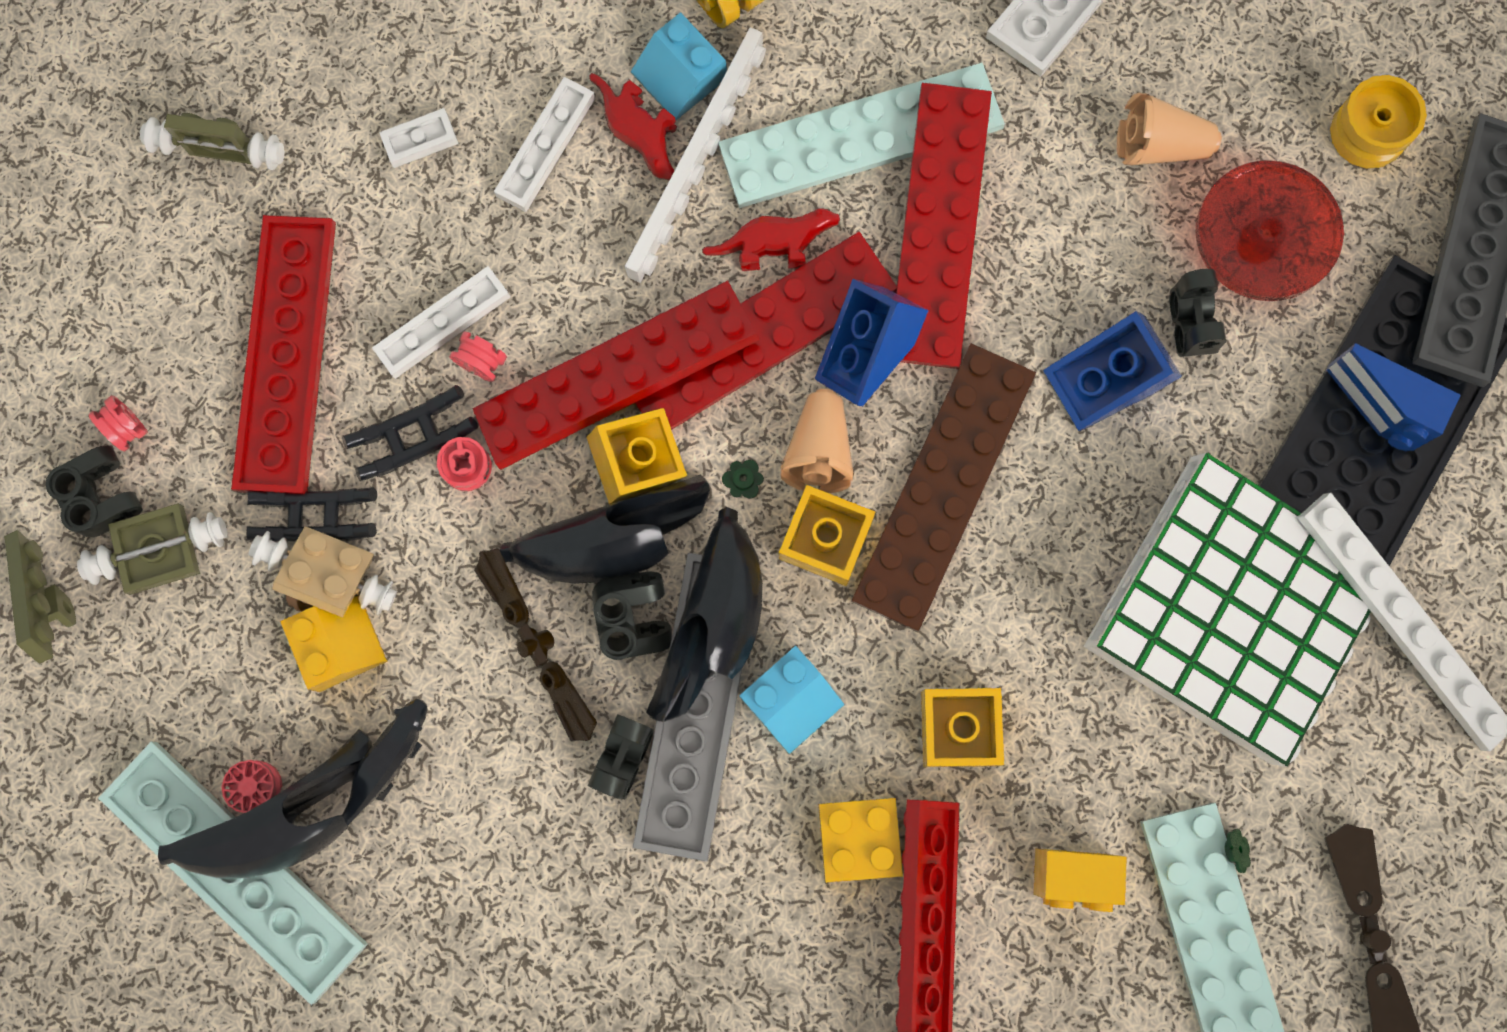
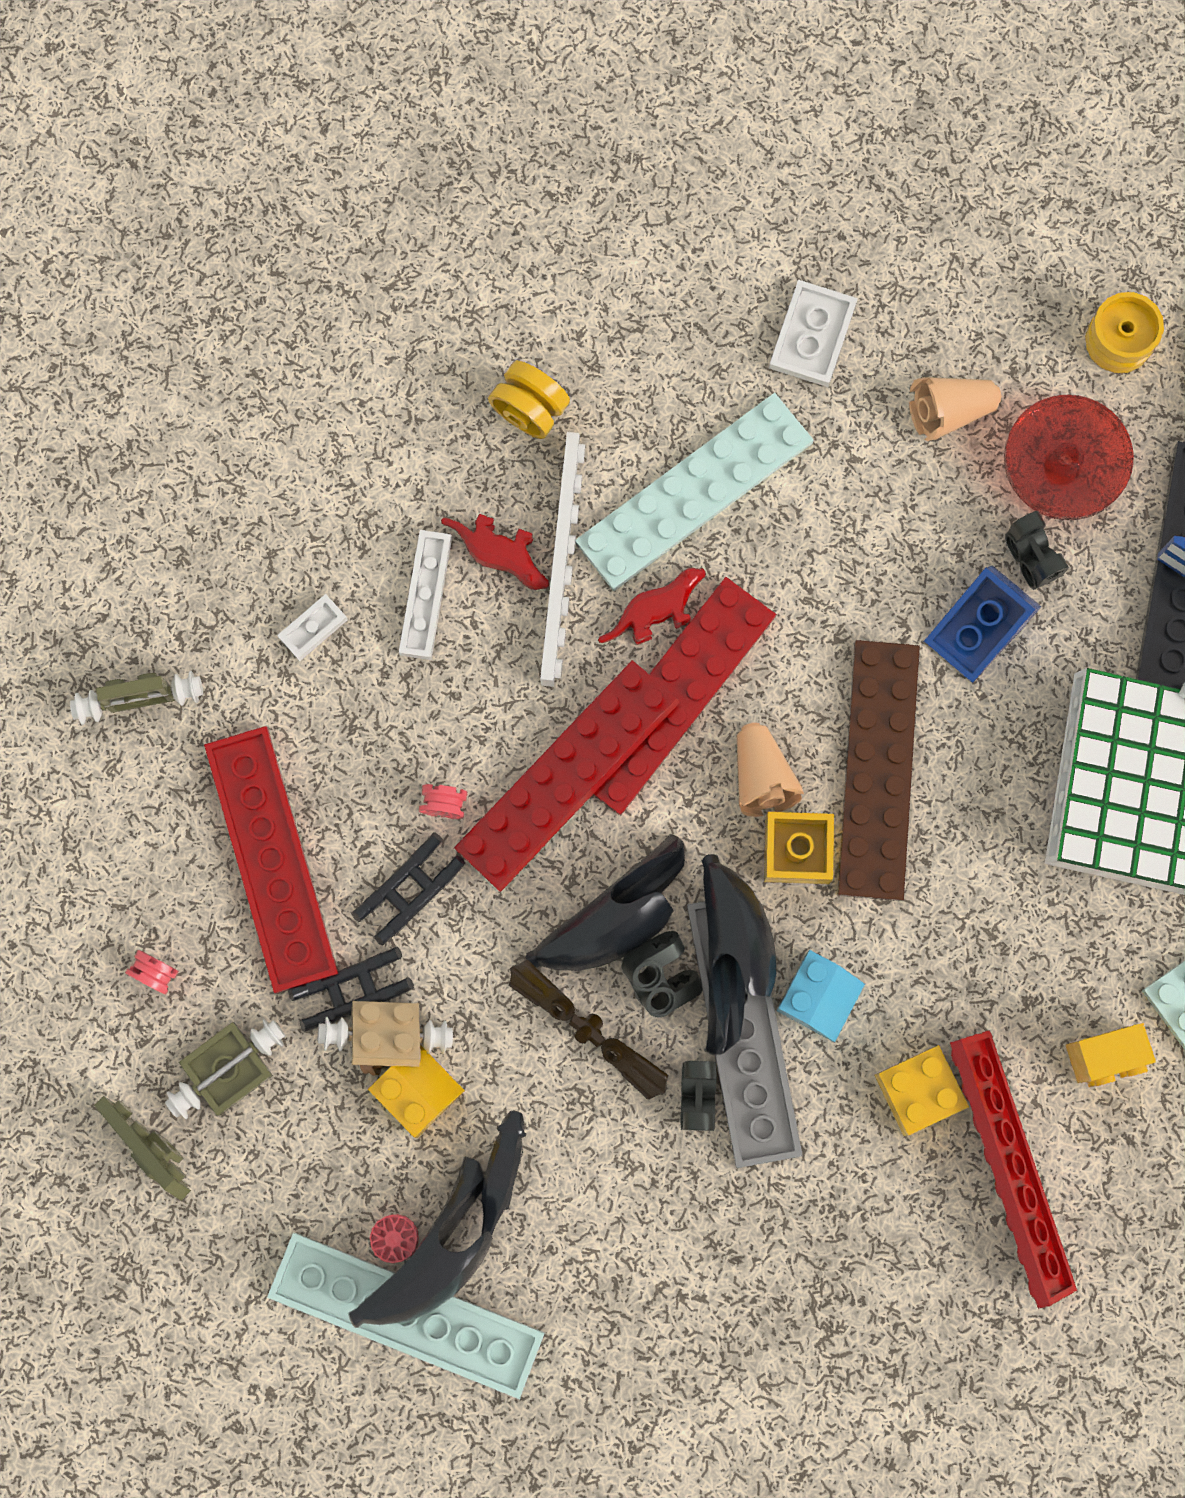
camera: 25 degrees left, 0 degrees up
pearl dark grey piece [45,445,143,537] -> none
white plate [372,266,510,379] -> none
coral wheel [437,437,492,491] -> none
yellow slope [586,408,687,504] -> none
medium azure slope [631,12,727,120] -> none
dark green plant [722,460,764,499] -> none
blue slope [815,279,929,407] -> none
red plate [896,82,992,369] -> none
yellow brick [921,688,1004,767] -> none

